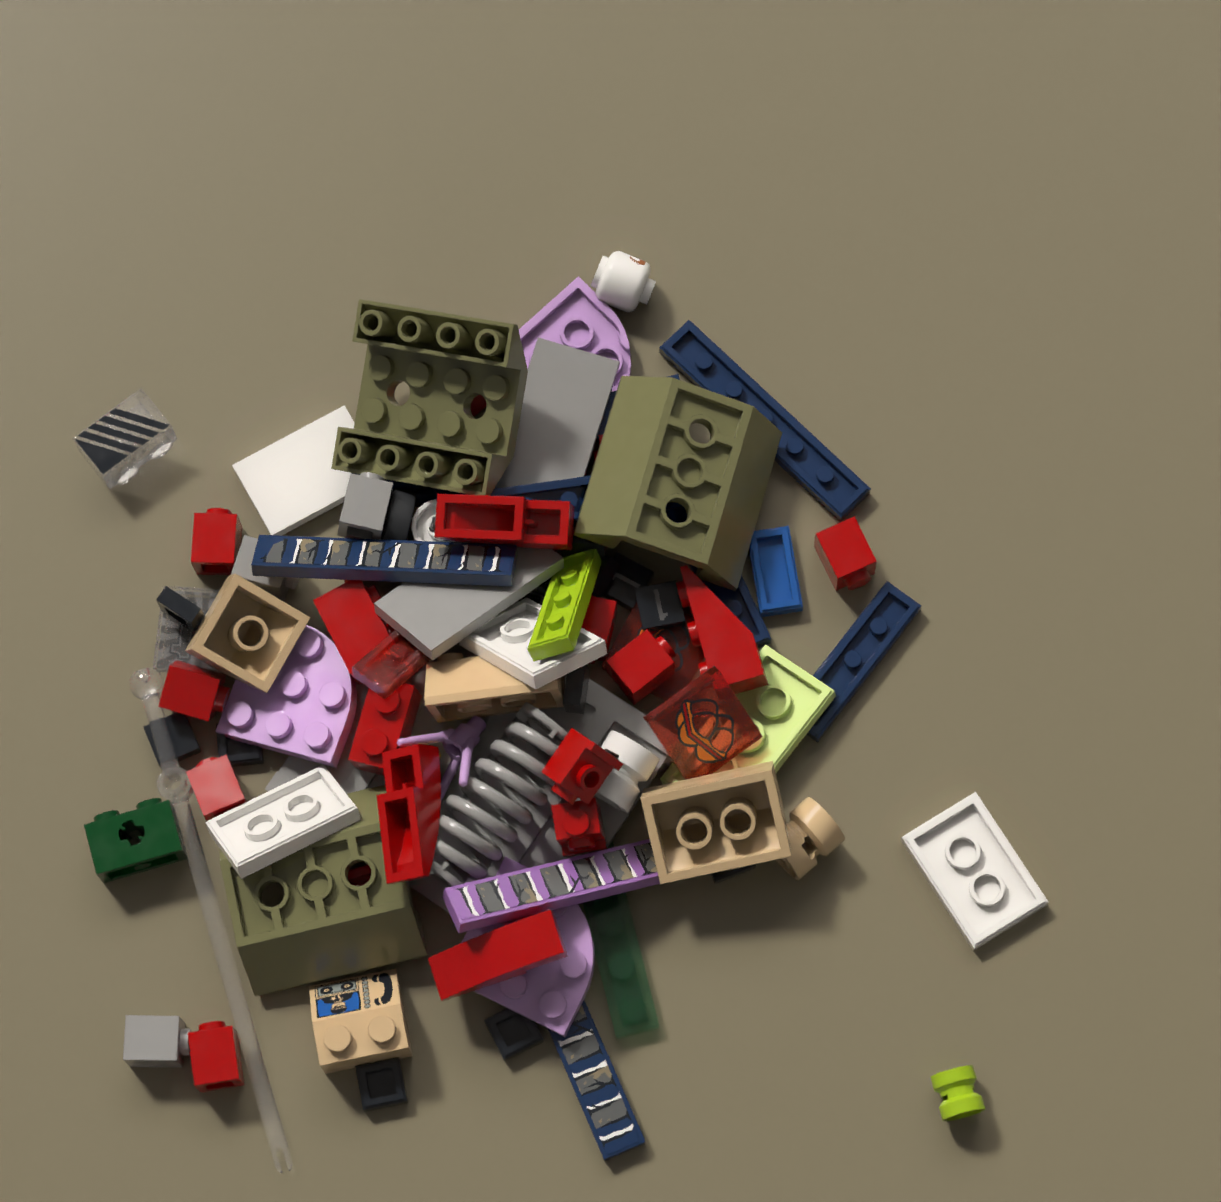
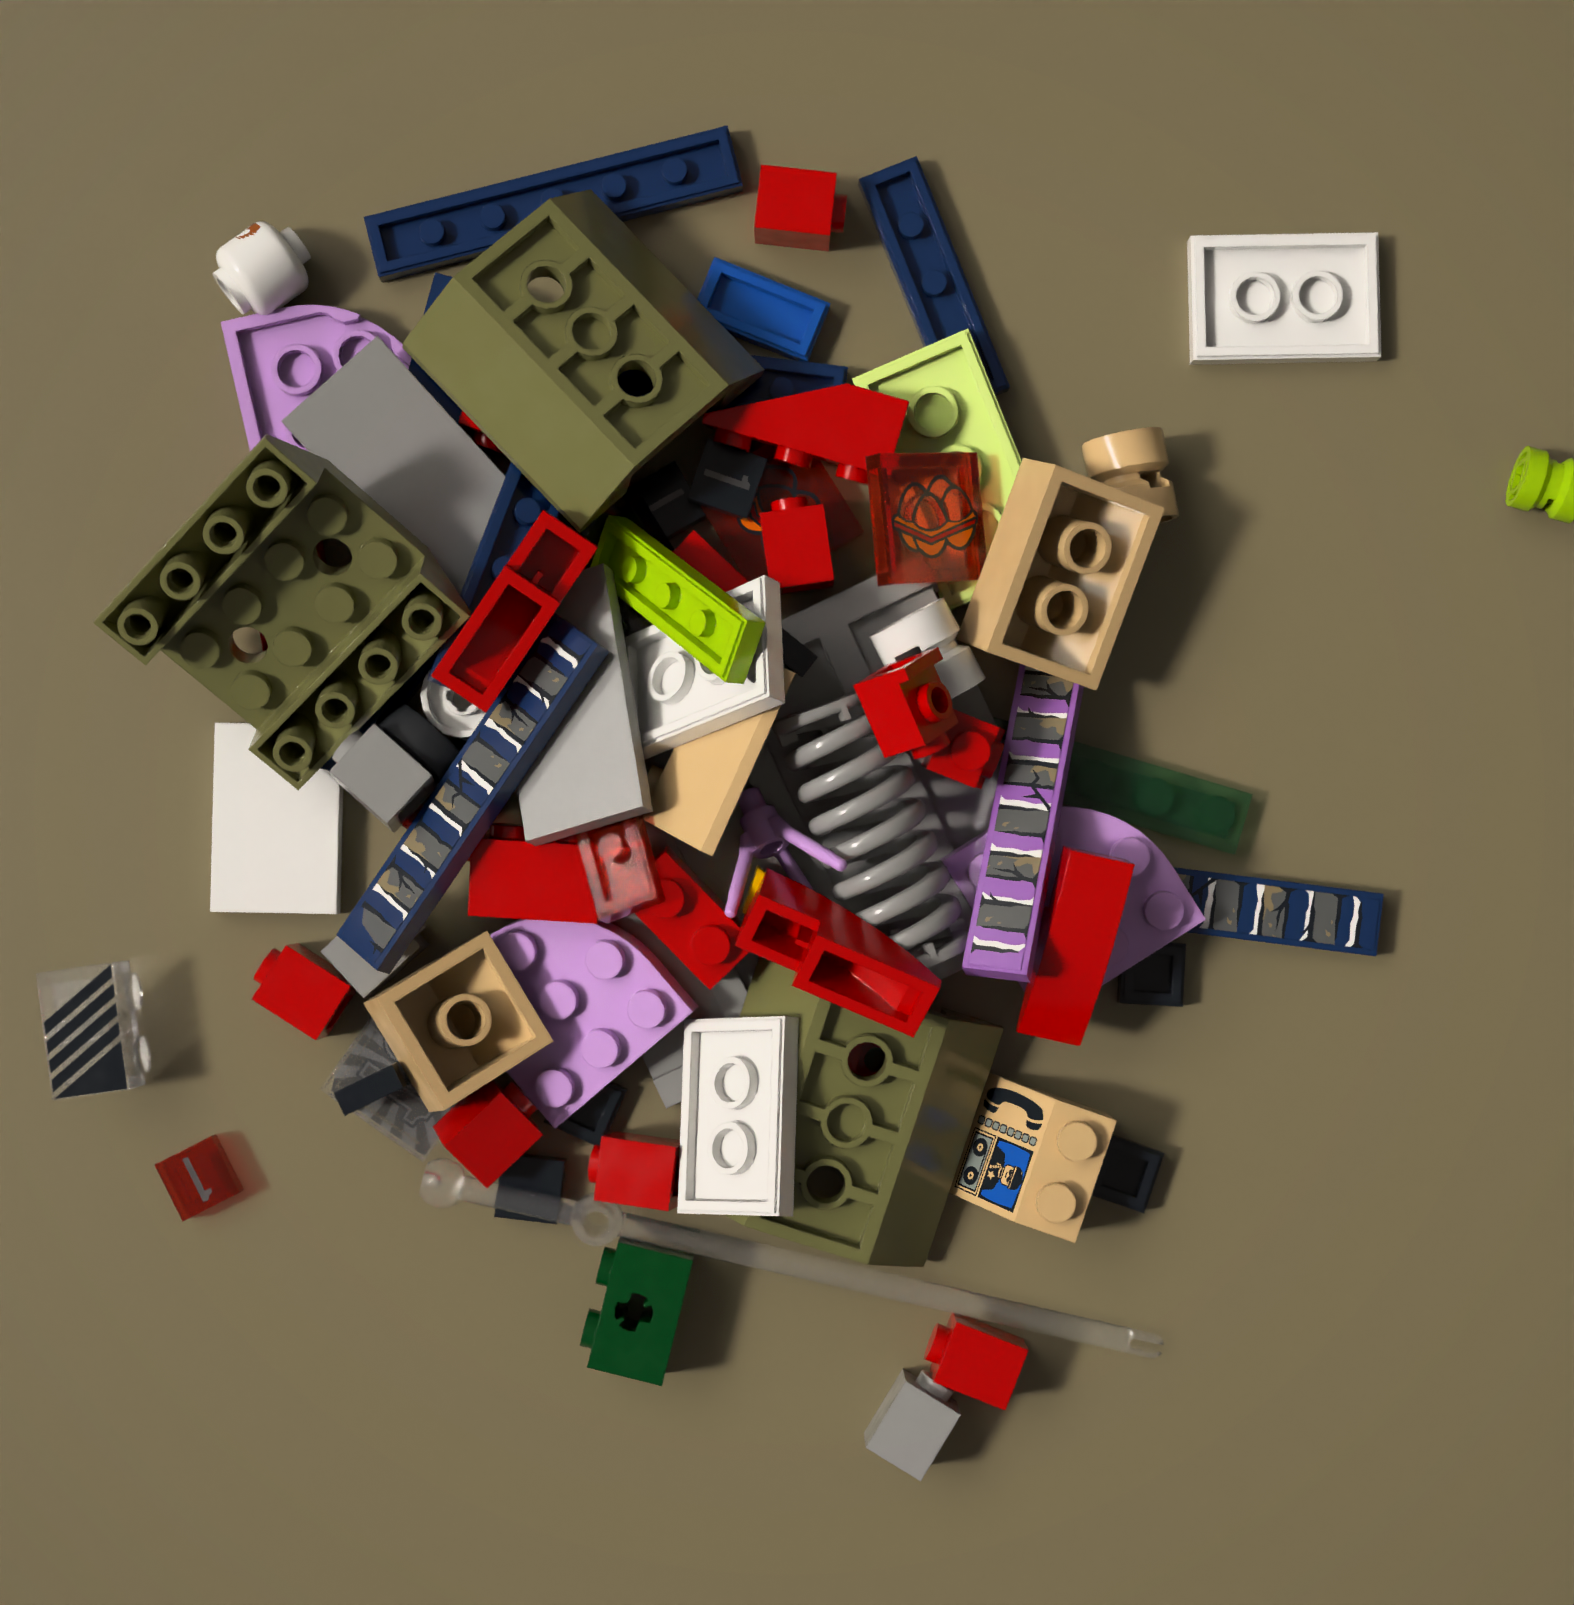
camera: 65 degrees left, 15 degrees up
none -> clear red tile [155,1134,244,1221]

